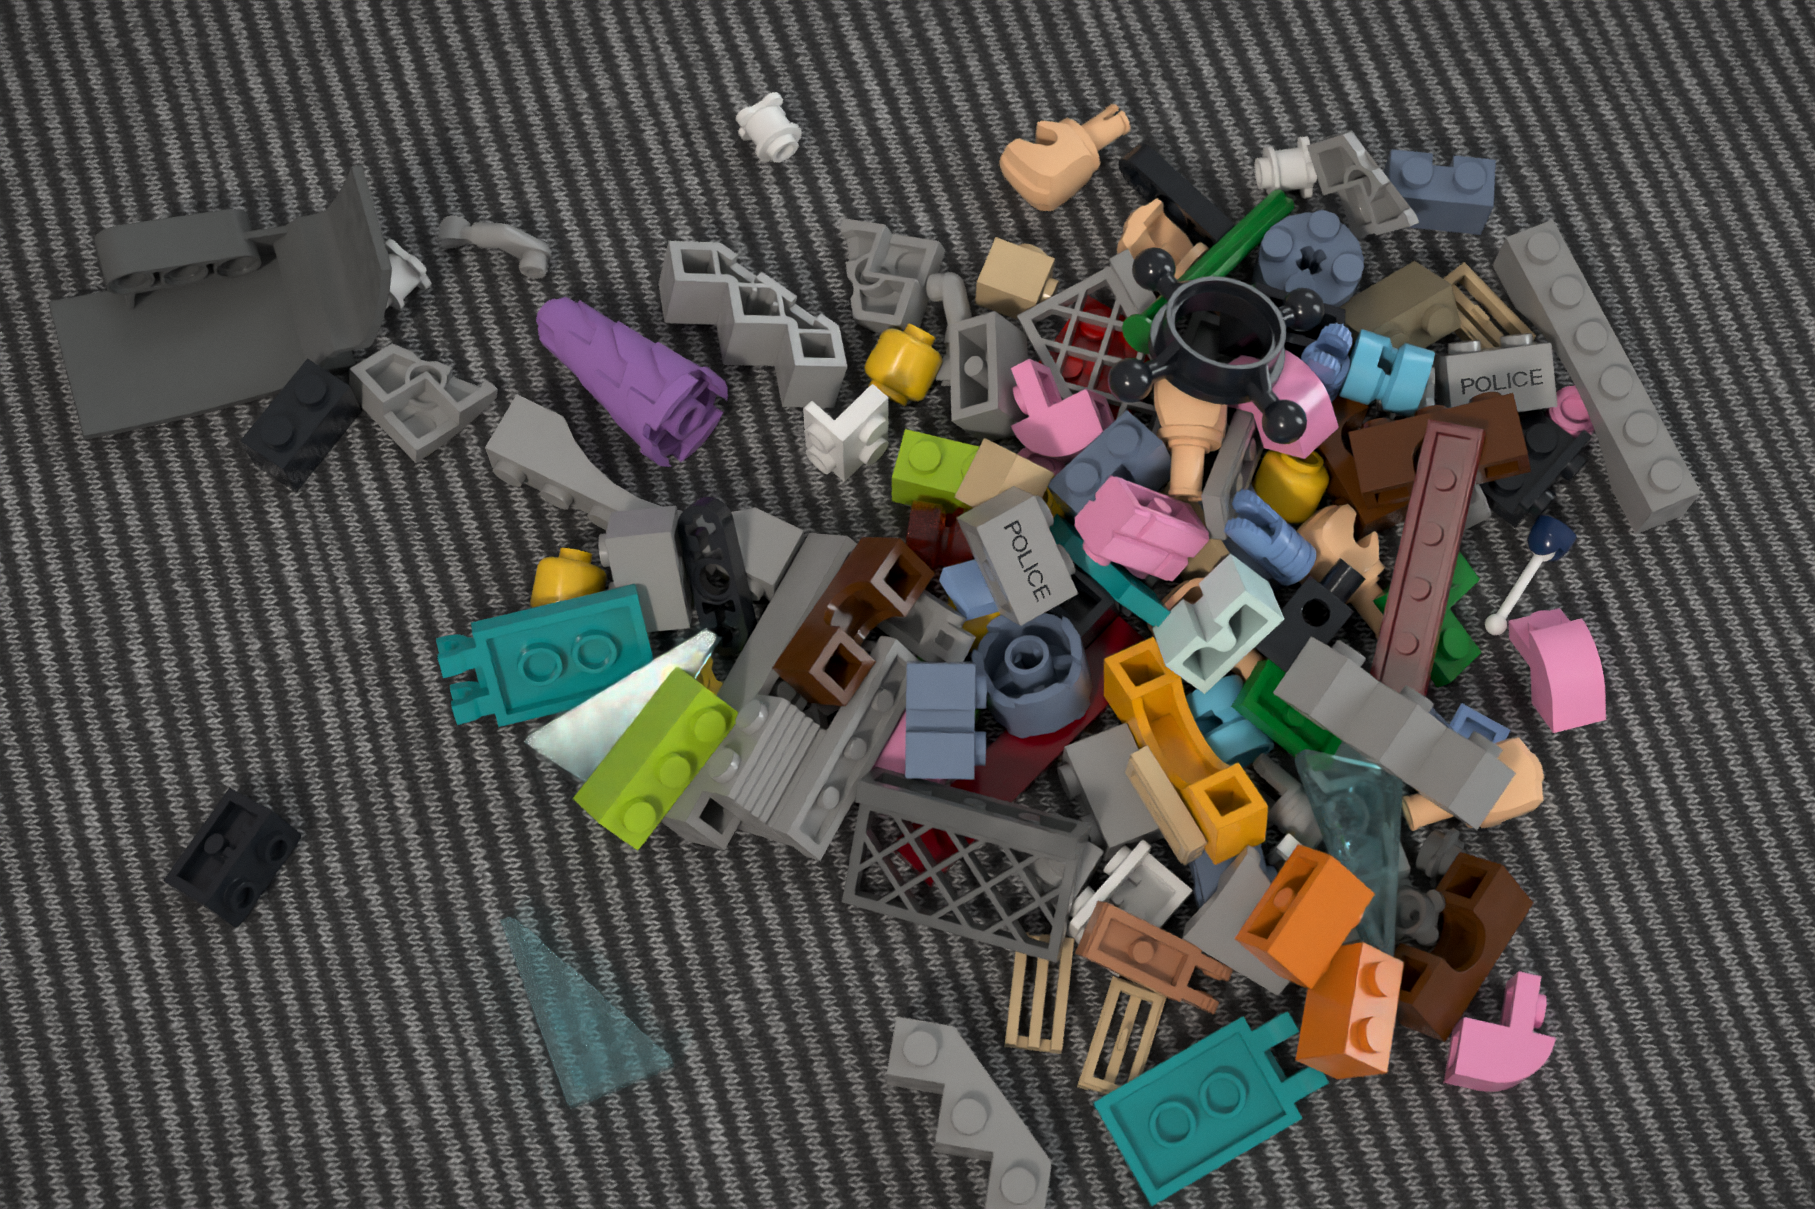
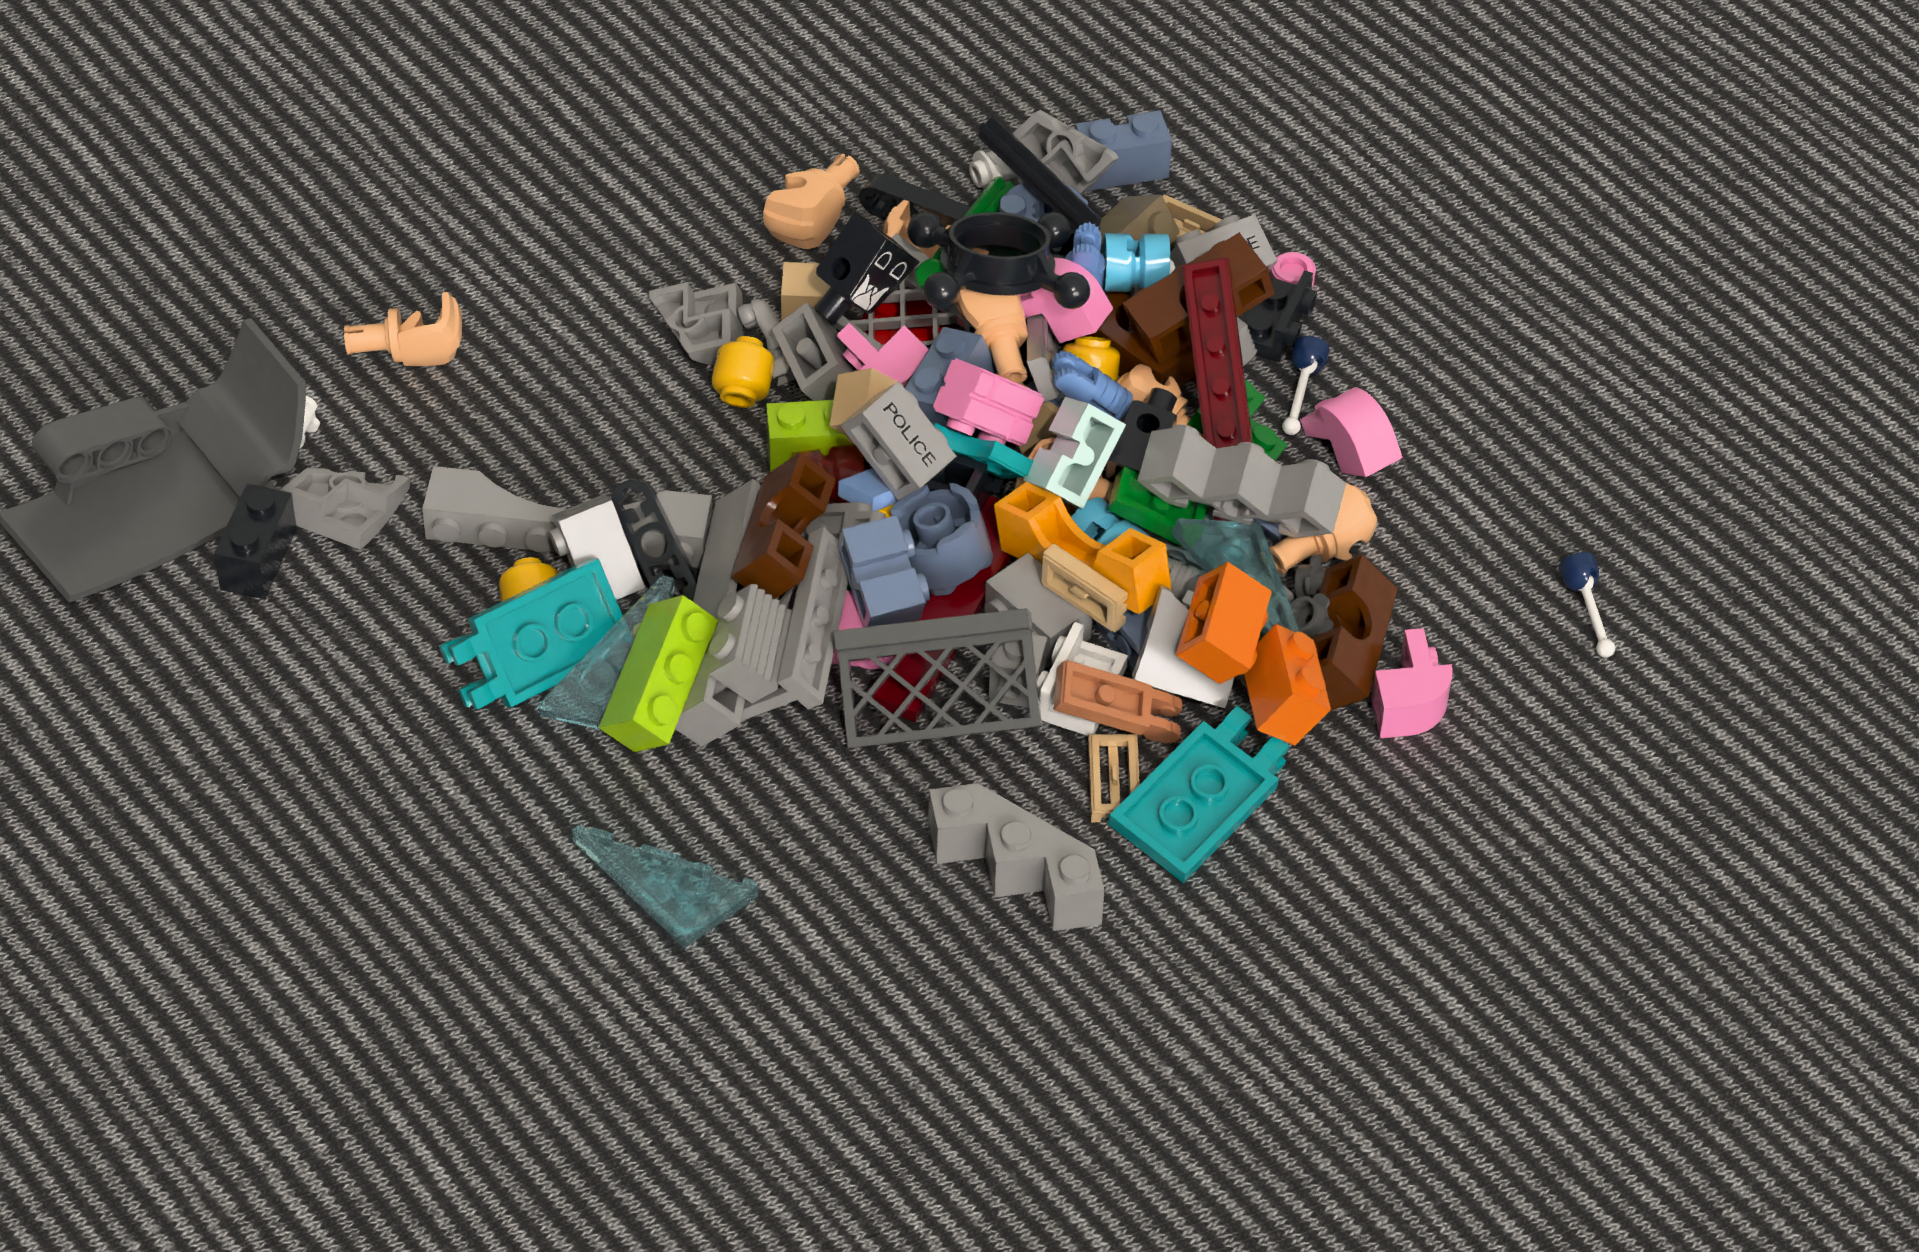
camera: 20 degrees left, 20 degrees down
black bracket [163,787,301,927] -> none
light grey arm [437,215,551,278] -> none
medium lavender cone [536,297,728,467] -> none
light grey brick [658,241,847,408] -> none
white brick [736,92,802,163] -> none
white bracket [803,384,889,482] -> none
tan tile [1004,932,1074,1054] -> none
light grey arch [1493,220,1701,534] -> none
none -> light nougat piece [344,292,462,366]
none -> black torso [814,212,920,324]
none -> black axle [978,118,1101,231]
none -> hinge [1559,552,1615,658]

